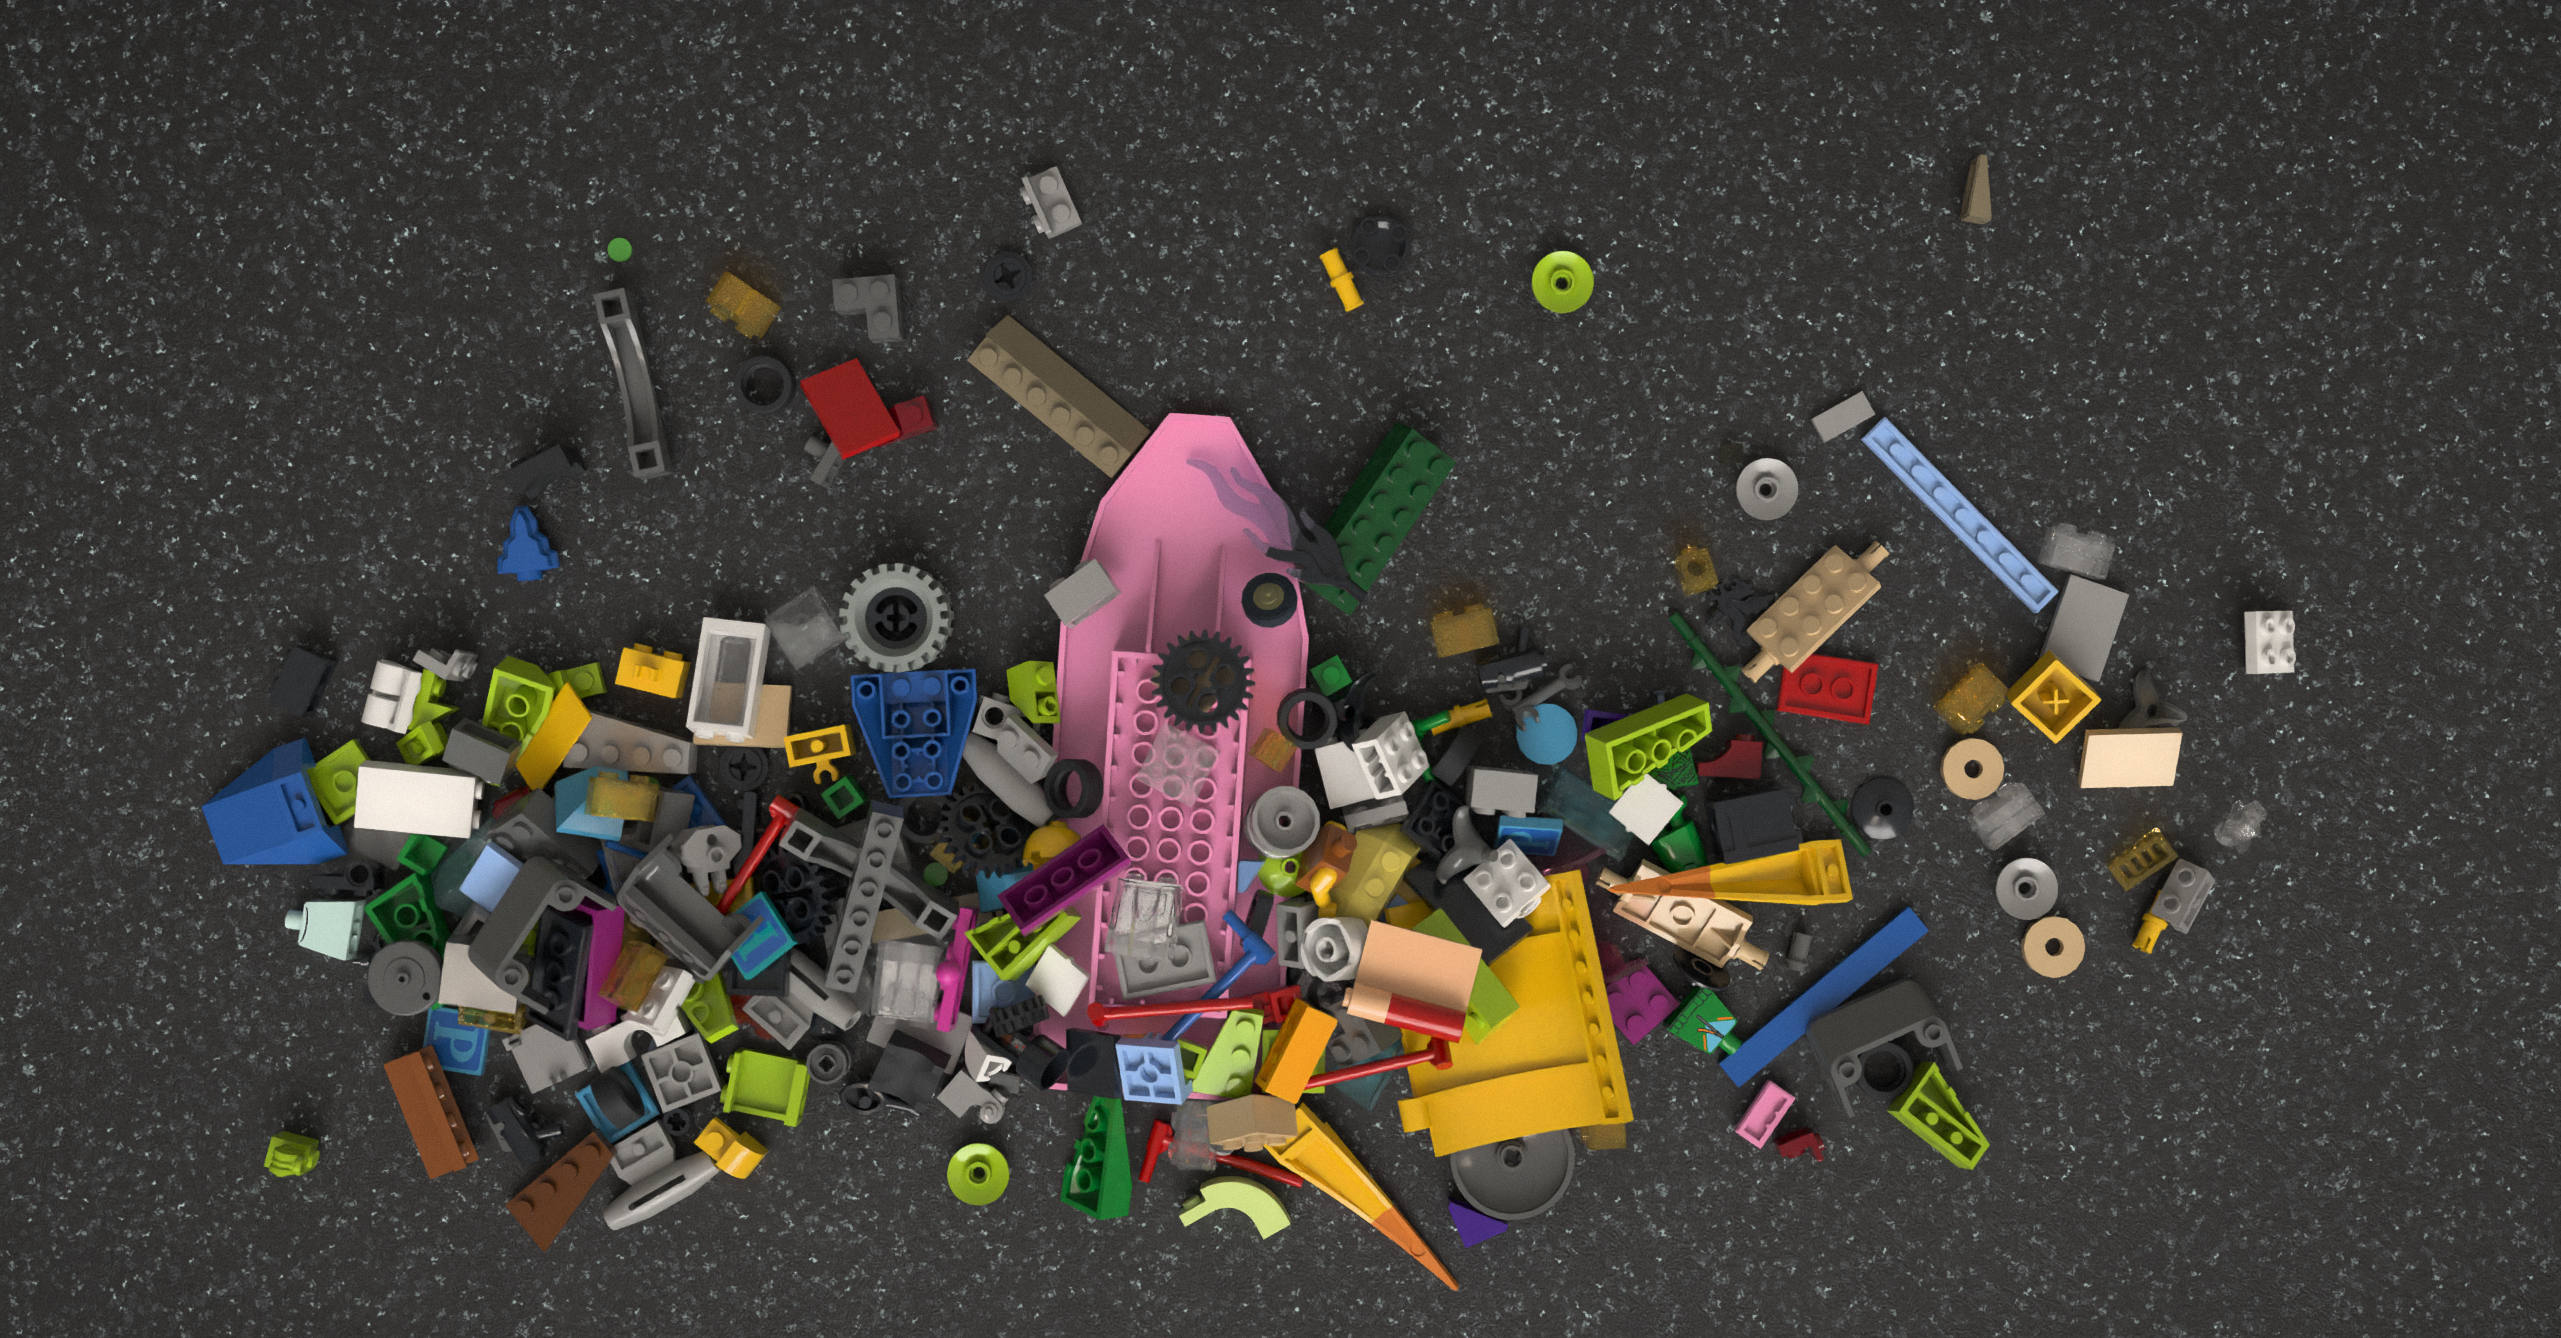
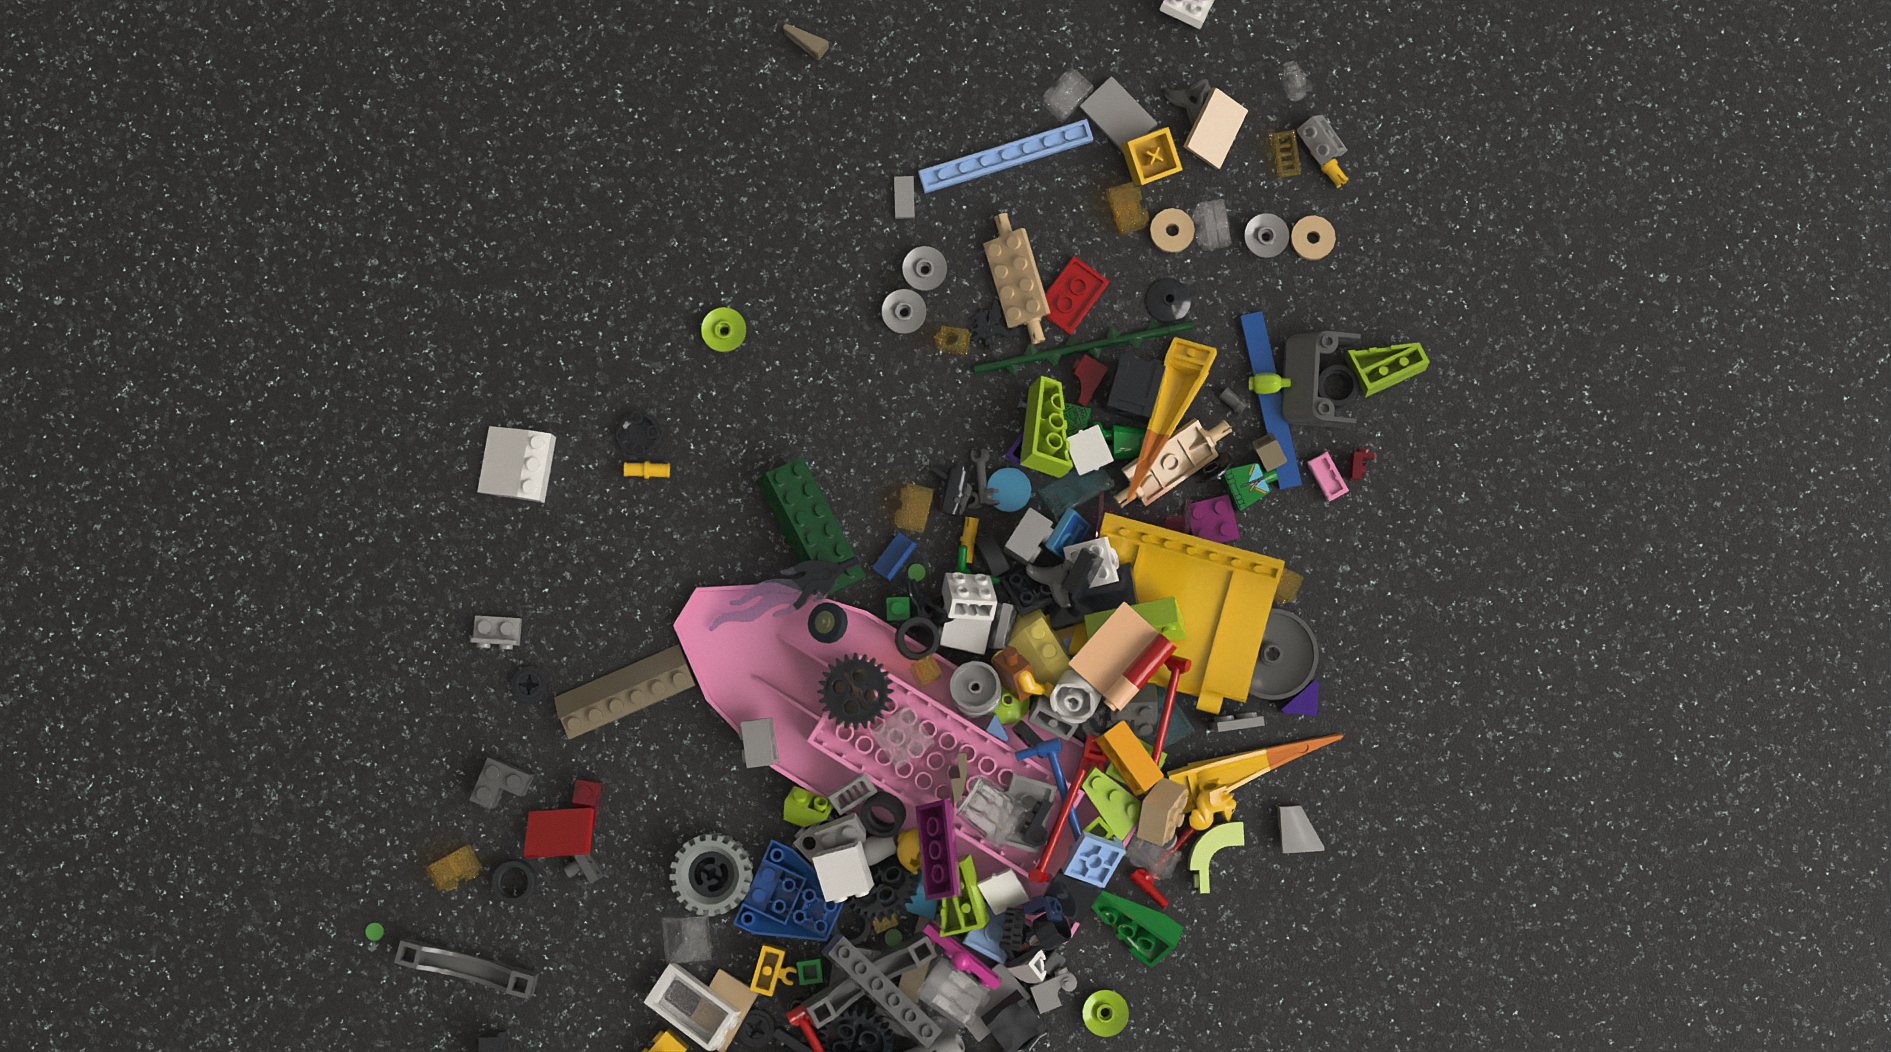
camera: 60 degrees left, 5 degrees down
none -> white slope [477,426,556,503]
none -> white brick [812,841,874,903]
none -> light grey slope [827,772,877,815]
none -> blue panel [872,532,917,582]
none -> light grey dish [882,289,926,334]
none -> bright green piece [908,564,925,581]
none -> dark tan slope [951,753,967,802]
none -> black plate [1020,798,1053,847]
none -> dark blue bracket [1022,895,1062,922]
none -> black panel [1062,548,1104,601]
none -> yellow animal [1189,778,1236,830]
none -> light grey plate [1209,712,1265,732]
none -> lime plant [1249,373,1291,394]
none -> dark tan panel [1252,432,1287,472]
none -> light grey slope [1277,805,1324,853]

